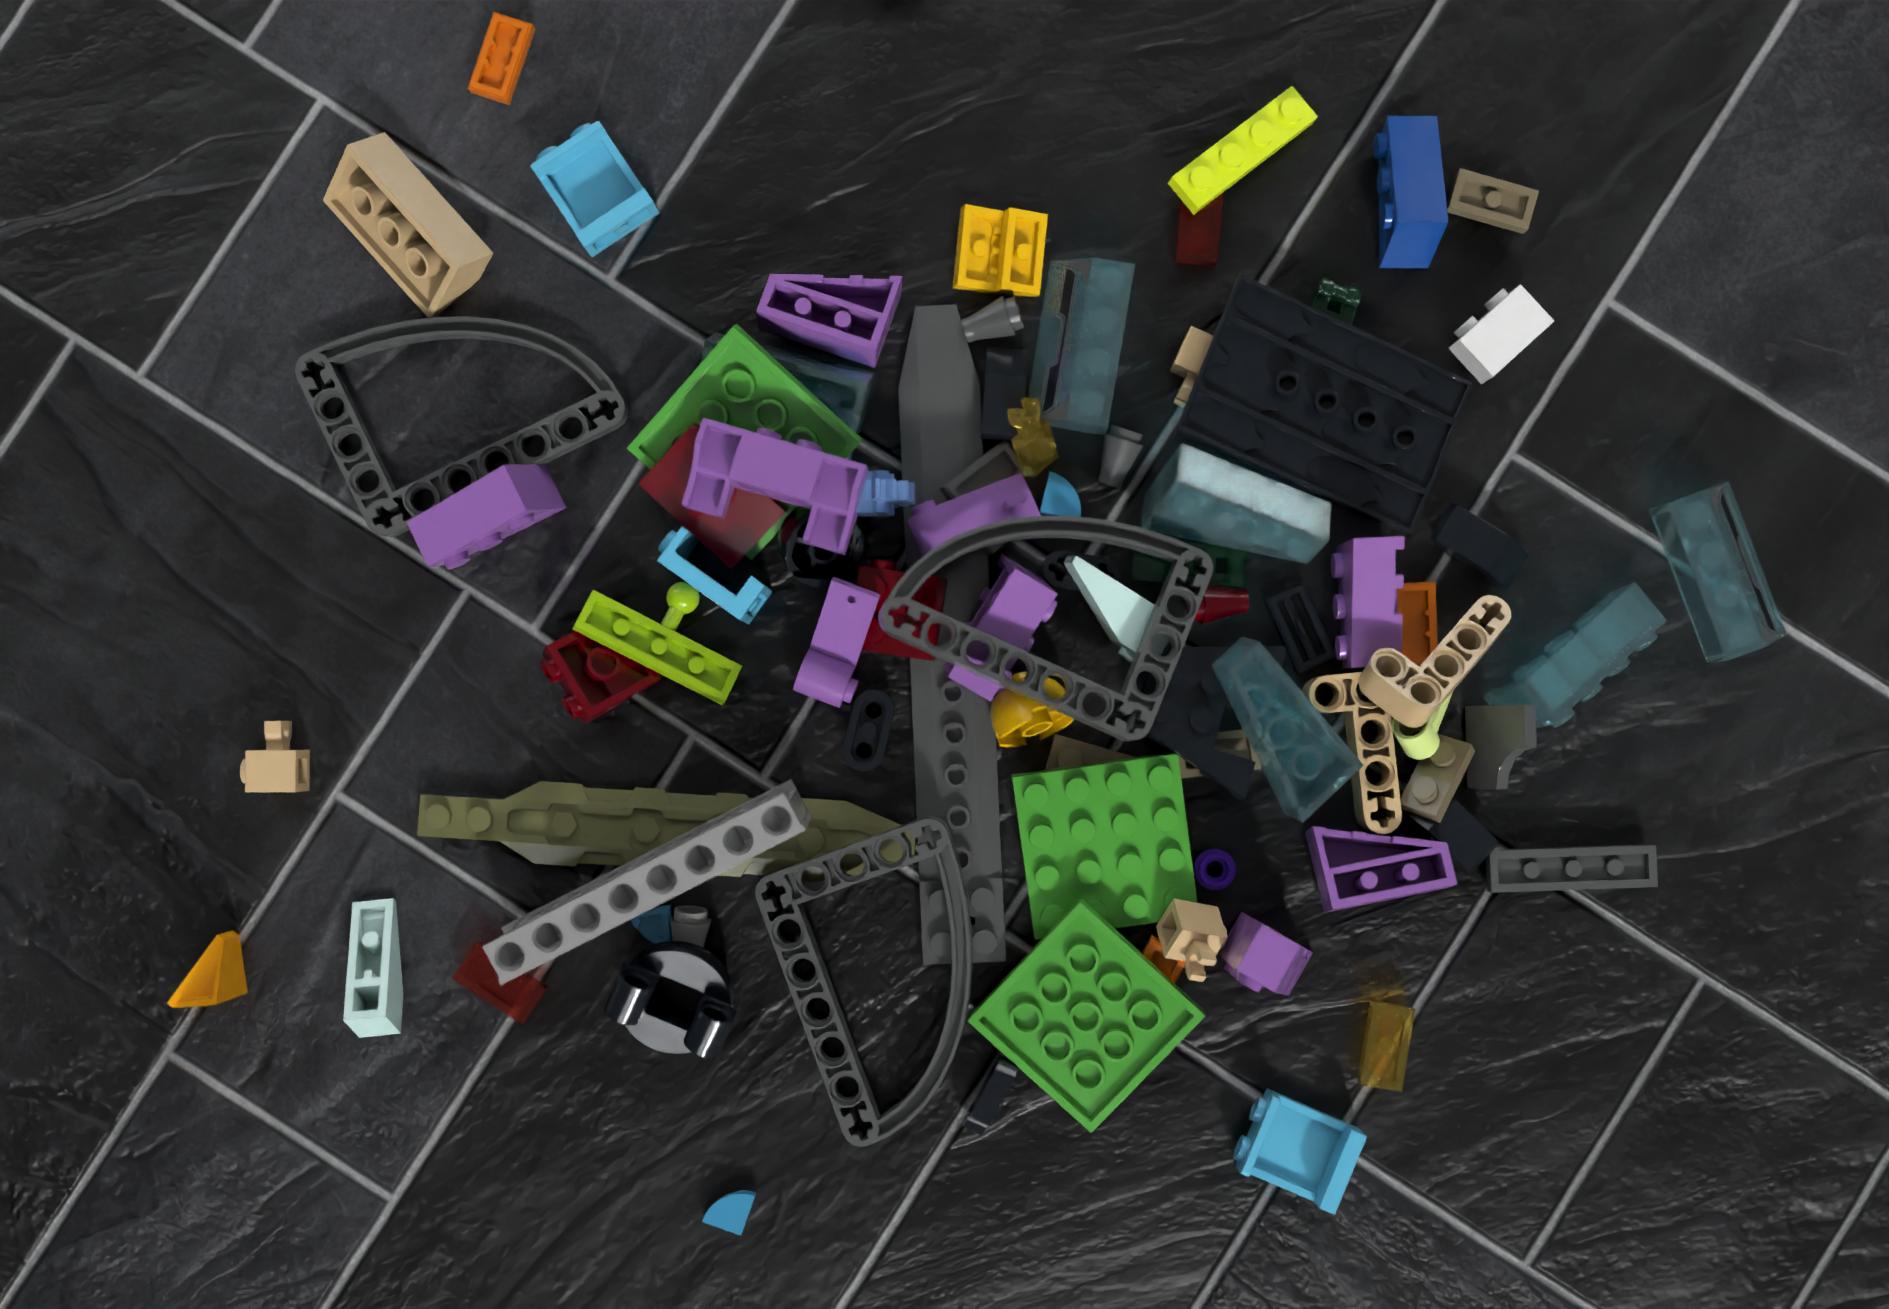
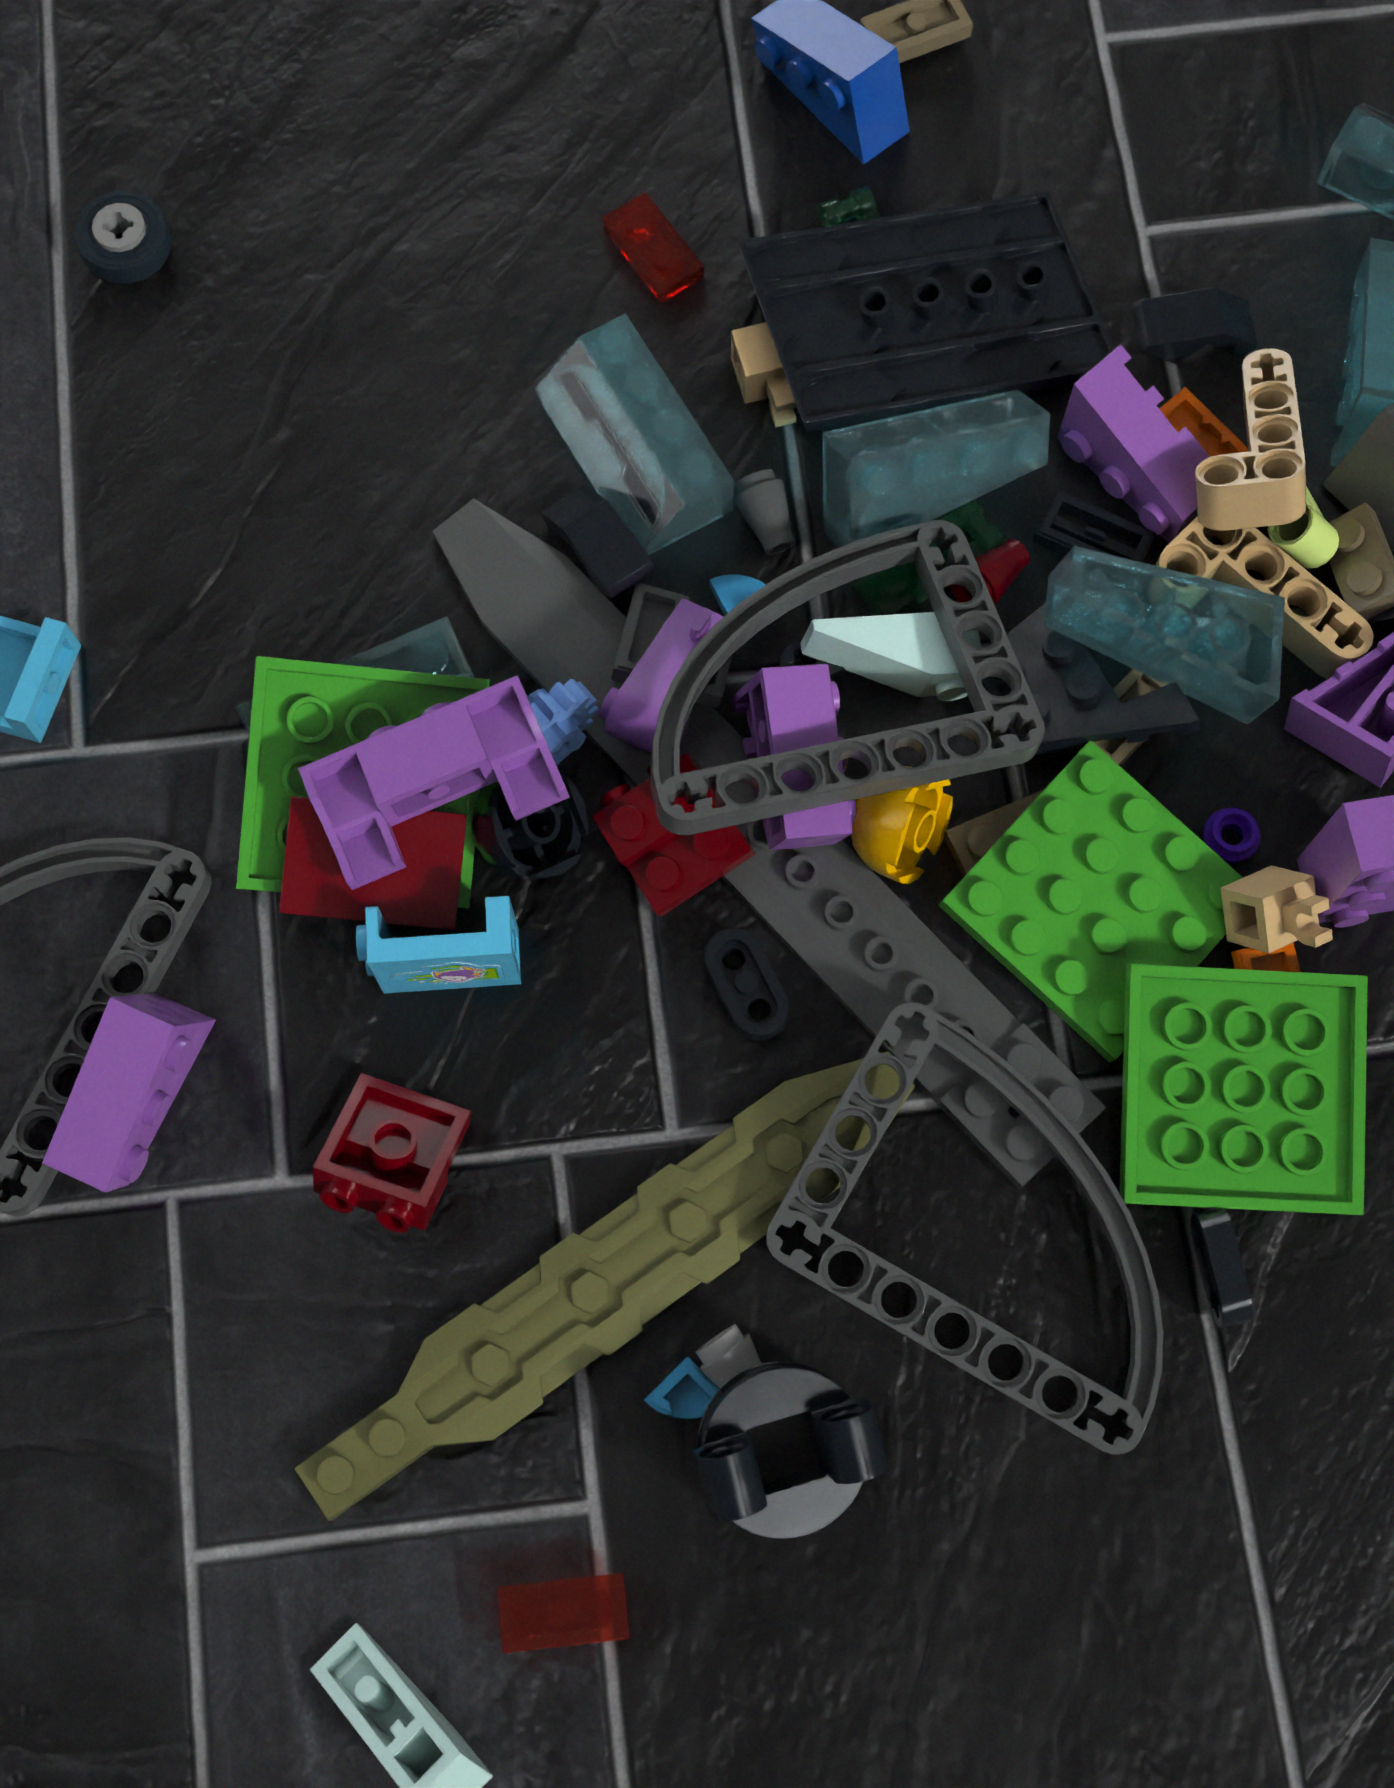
camera: 40 degrees left, 15 degrees down
tan brick [240,721,310,792] -> none
light grey tile [482,779,813,985] -> none
lime plate [572,581,742,705] -> none
dark azure tile [702,1190,757,1236] -> none
medium lavender wedge [756,274,902,368] -> none
medium lavender door [793,577,881,708] -> none
yellow slope [953,204,1048,297] -> none
dark grey cone [961,296,1025,343] -> none
clear yellow plate [1008,398,1059,477] -> none
neon yellow plate [1168,86,1318,215] -> none
white brick [1448,284,1554,384] -> none

